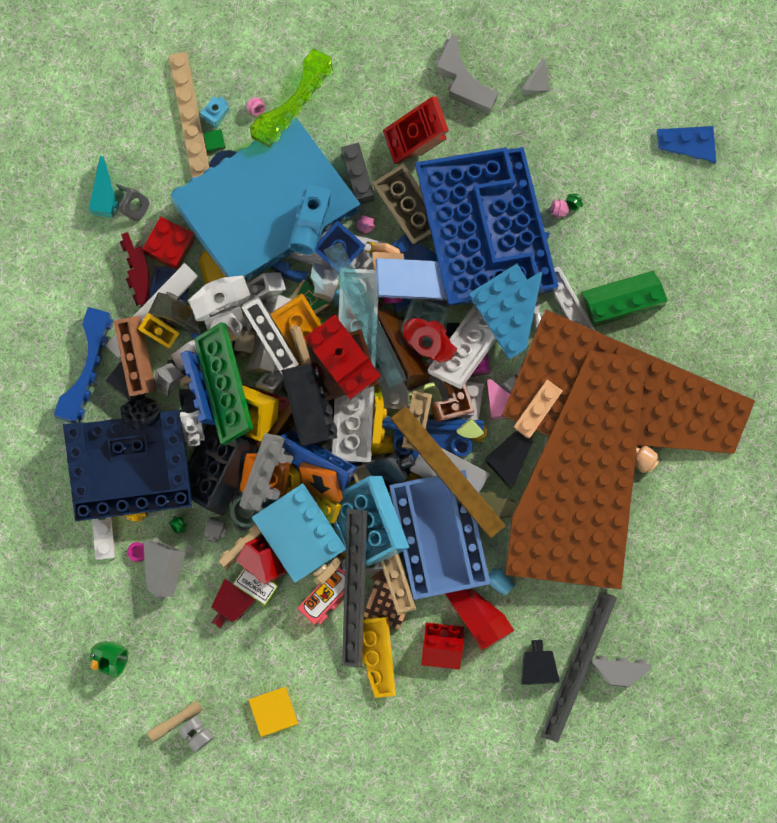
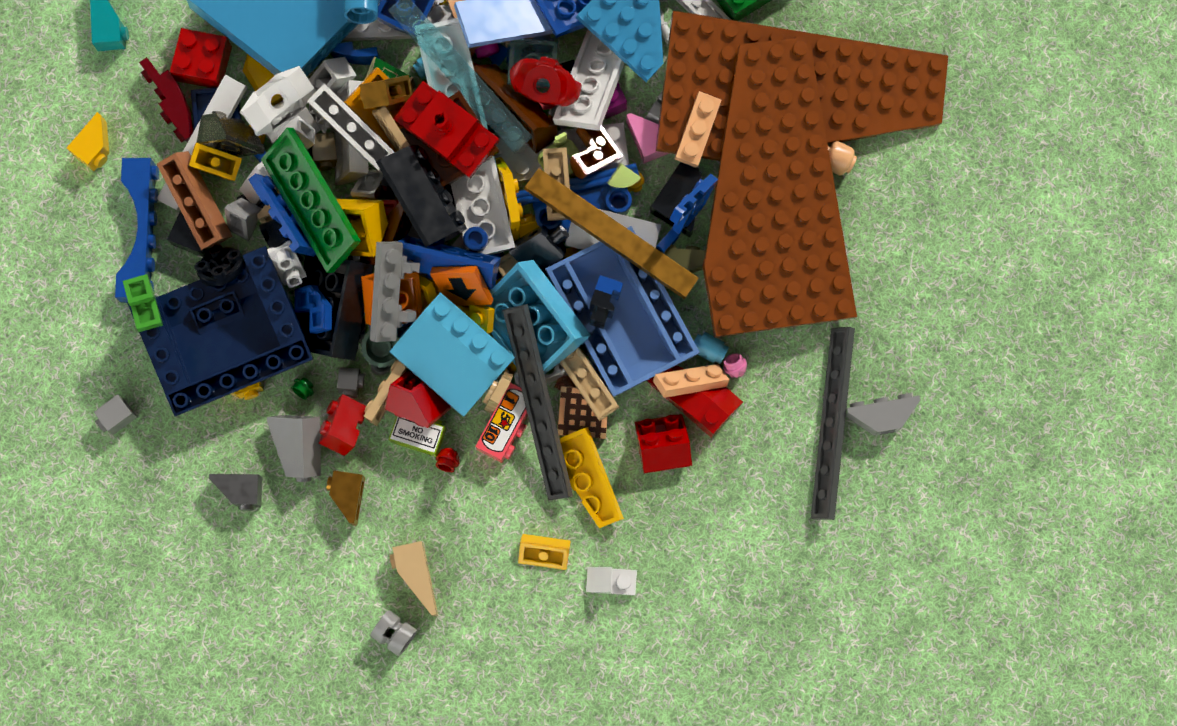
camera: 15 degrees left, 0 degrees up
green piece [89,641,129,678] -> none
white plate [92,517,116,560] -> none
dark grey piece [116,184,150,221] -> none
dark pink tile [127,542,145,562] -> none
tan piece [147,700,203,742] -> none
dark red torso [211,579,256,629] -> none
yellow tile [248,686,298,737] -> none
white slope [310,262,340,302] -> none
black torso [521,640,560,685] -> none
none -> yellow slope [67,112,109,171]
none -> light grey brick [94,394,137,435]
none -> bright green slope [123,274,163,332]
none -> flat silver slope [209,474,263,511]
none -> blue tile [295,285,332,334]
none -> red brick [319,394,366,456]
none -> pearl gold slope [326,470,365,526]
none -> pearl gold slope [360,75,413,109]
none -> tan slope [389,541,438,617]
none -> red plate [436,448,460,473]
none -> blue tile [463,227,488,252]
none -> yellow slope [518,534,571,570]
none -> white slope [586,567,637,596]
none -> black hips [589,275,623,329]
none -> light nougat plate [653,364,729,398]
none -> blue wing [656,174,718,254]
none -> bright pink plate [723,353,747,378]

